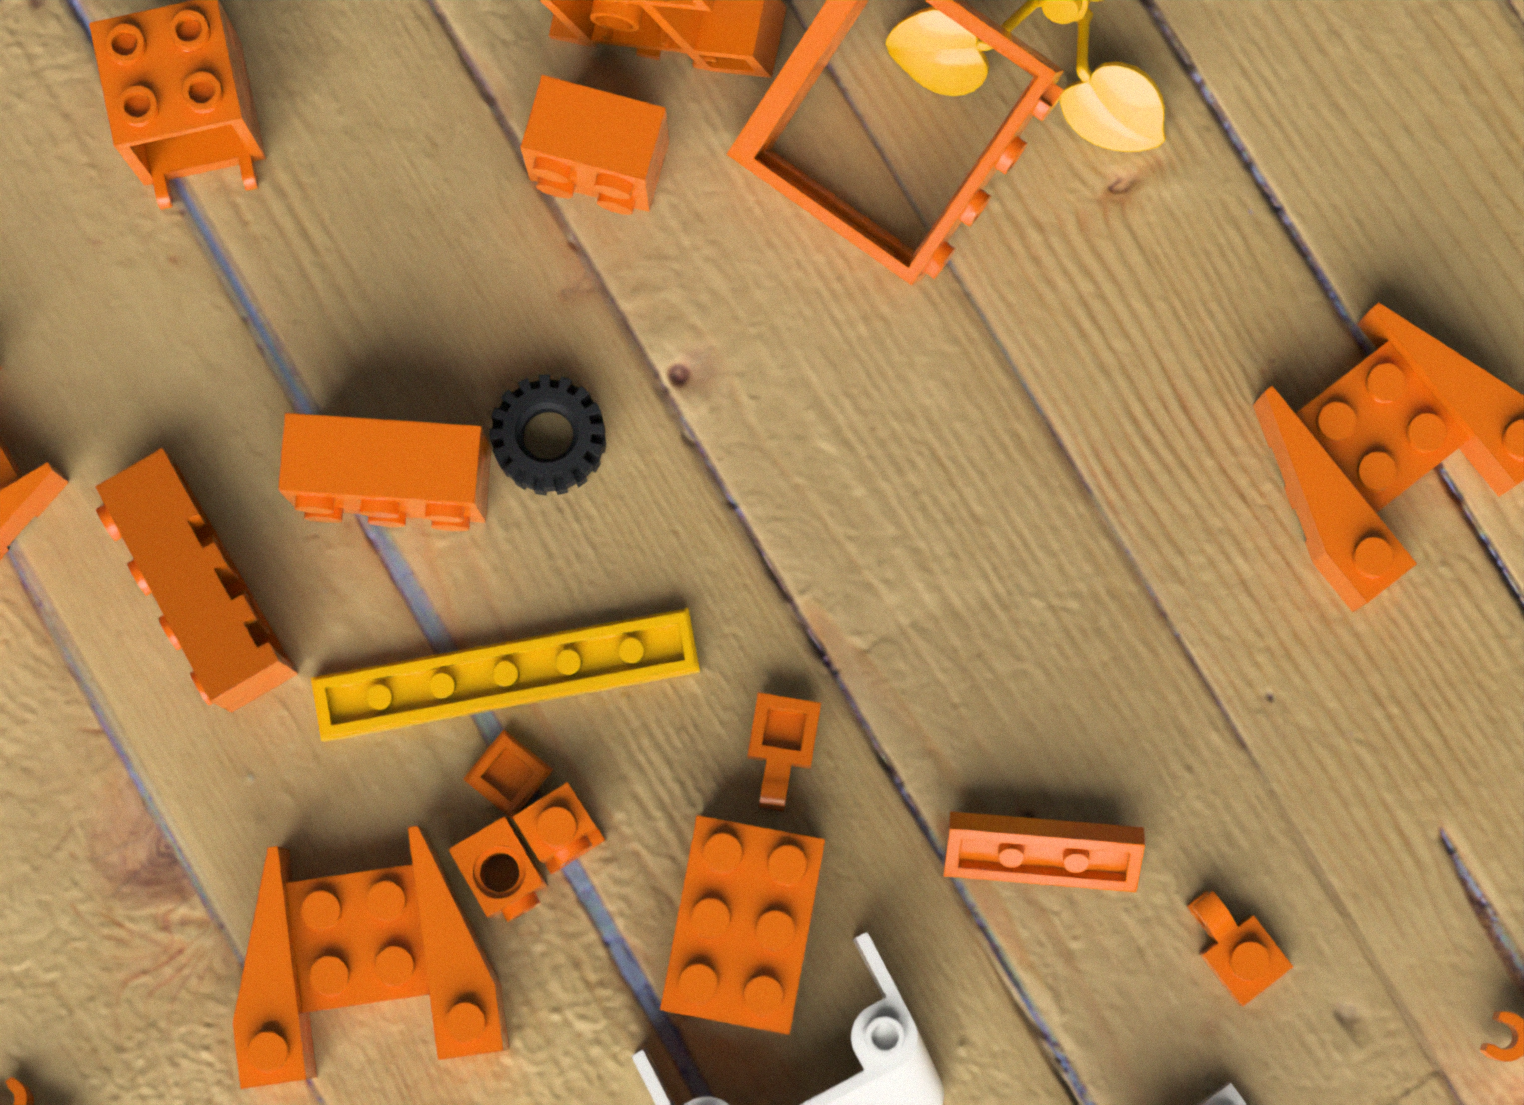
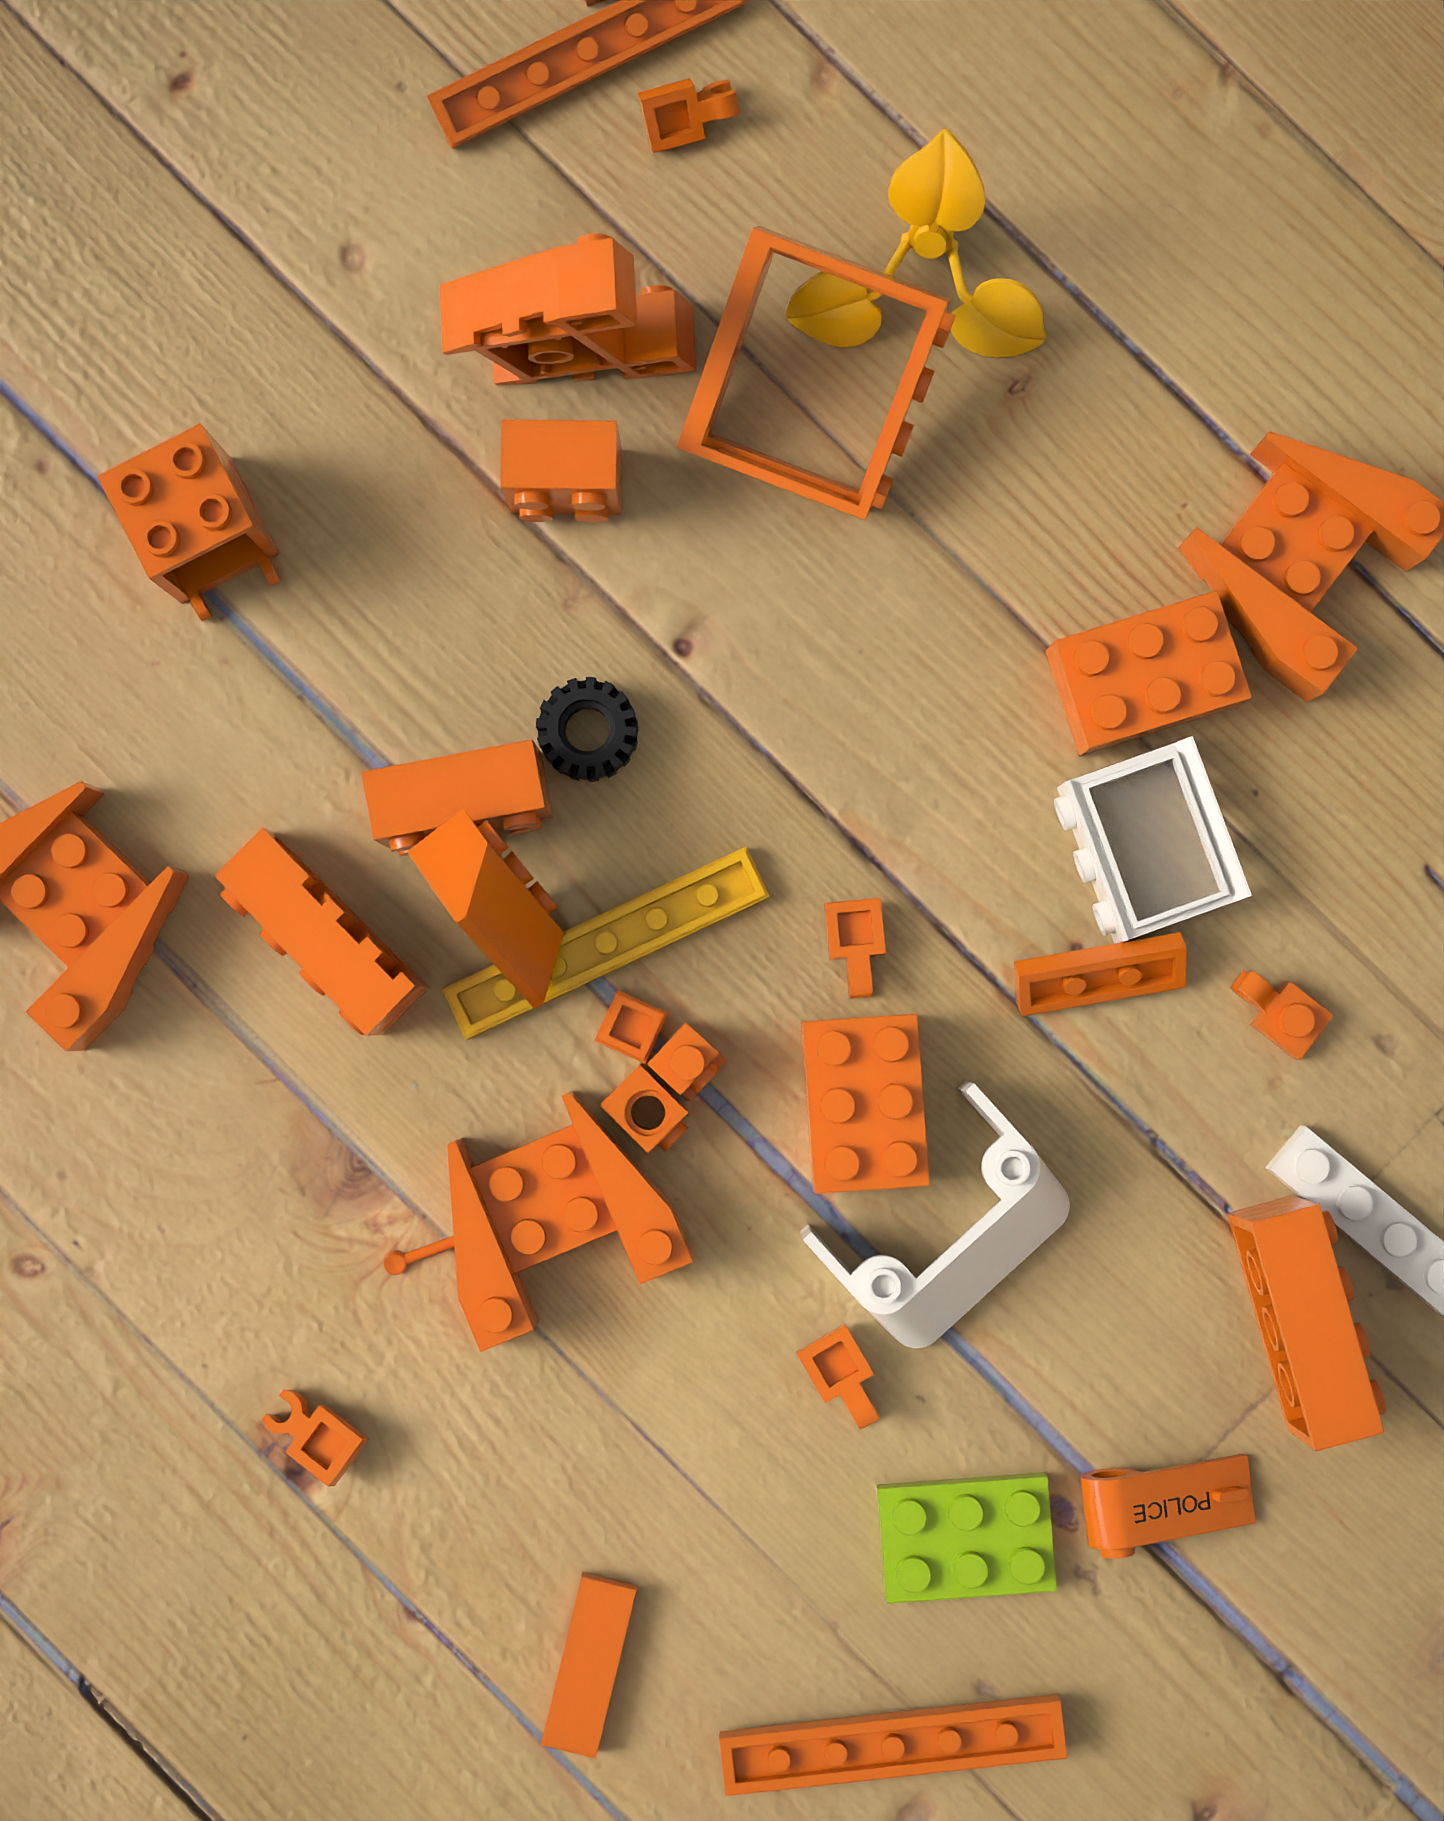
camera: 10 degrees left, 5 degrees up
none -> orange hinge [384,1236,454,1275]
none -> orange slope [407,809,563,1009]
none -> orange brick [1045,590,1252,756]
none -> window [1054,736,1252,944]

